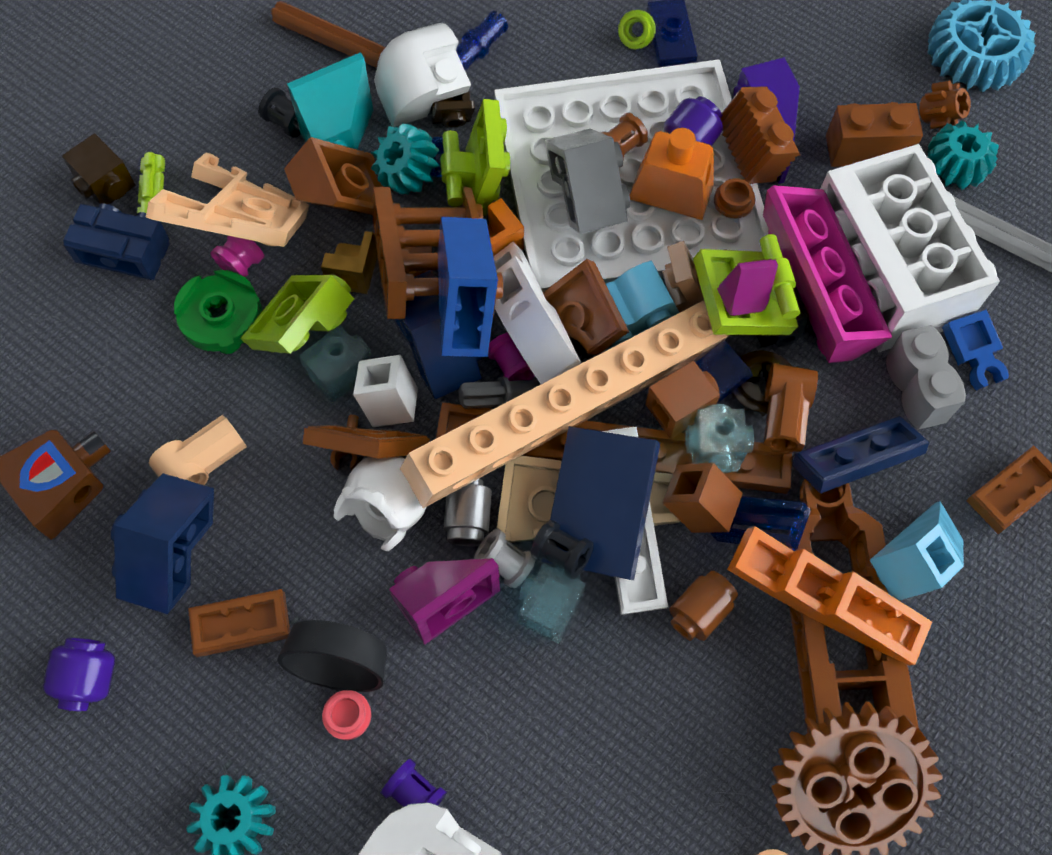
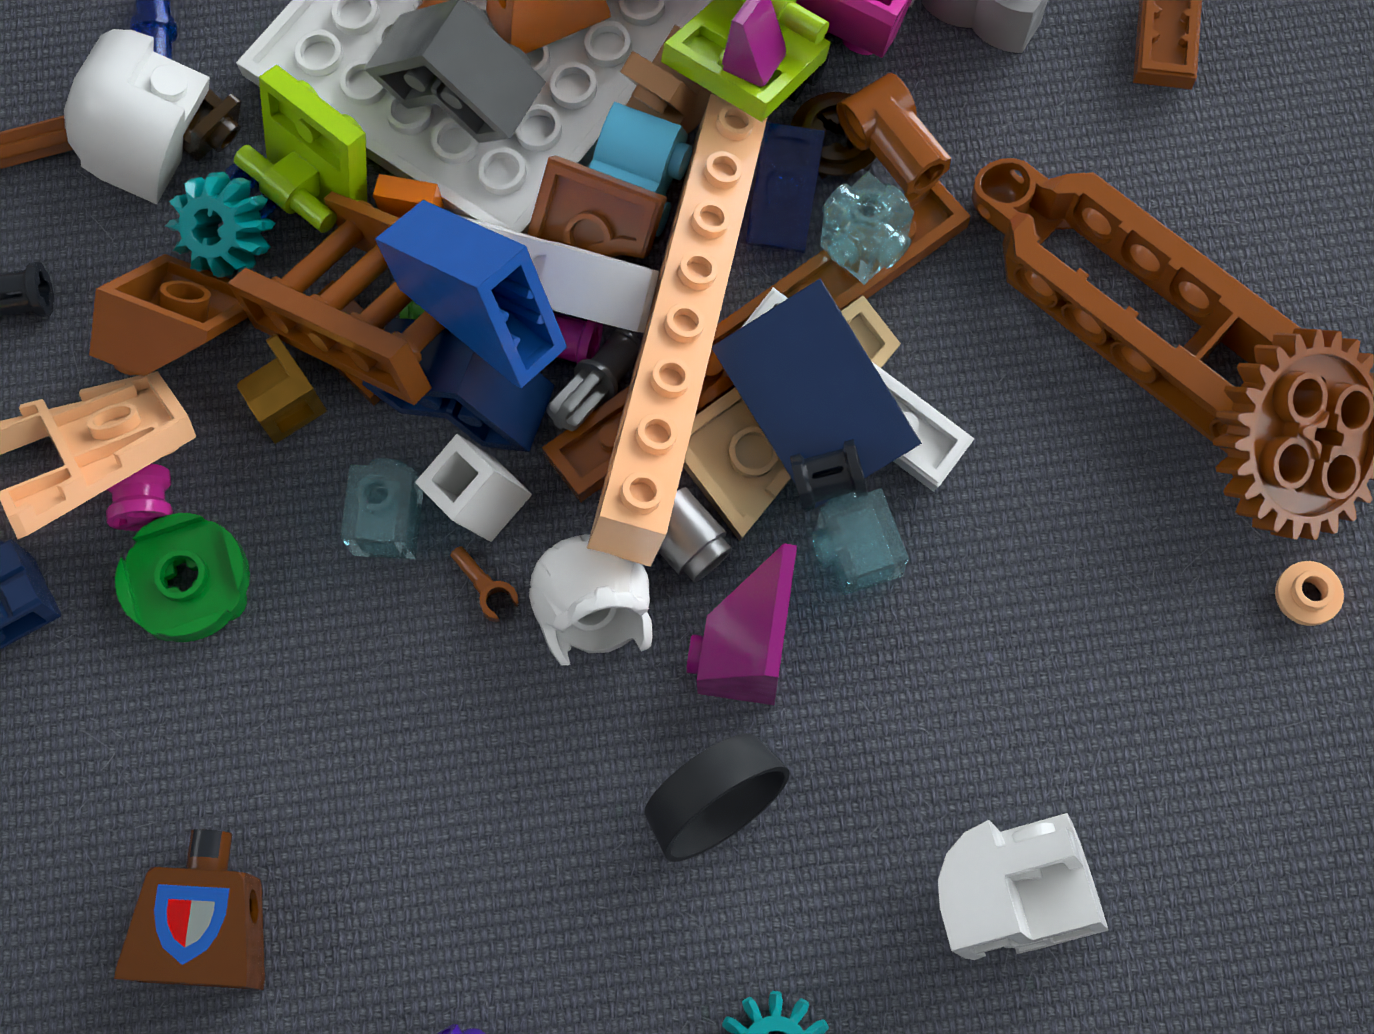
camera: 40 degrees left, 5 degrees up
dark blue brick [111,473,214,614] -> none
light nougat piece [149,414,247,485] -> none
dark orange plate [188,589,290,657] -> none
lime plate [240,275,355,354] -> none
teal slope [287,52,374,149] -> none
dark orange tile [303,425,430,459] -> none
coral plate [322,690,371,740] -> none
dark purple bush [381,758,447,807] -> none
light grey bush [474,528,536,588] -> none
dark orange brick [645,360,720,439] -> none
dark orange brick [662,462,743,533] -> none
dark orange brick [669,571,738,641] -> none
clear blue tile [710,496,811,551] -> none
orange slope [727,526,932,665] -> none
dark blue tile [792,416,930,494] -> none
medium azure slope [870,501,964,601] -> none

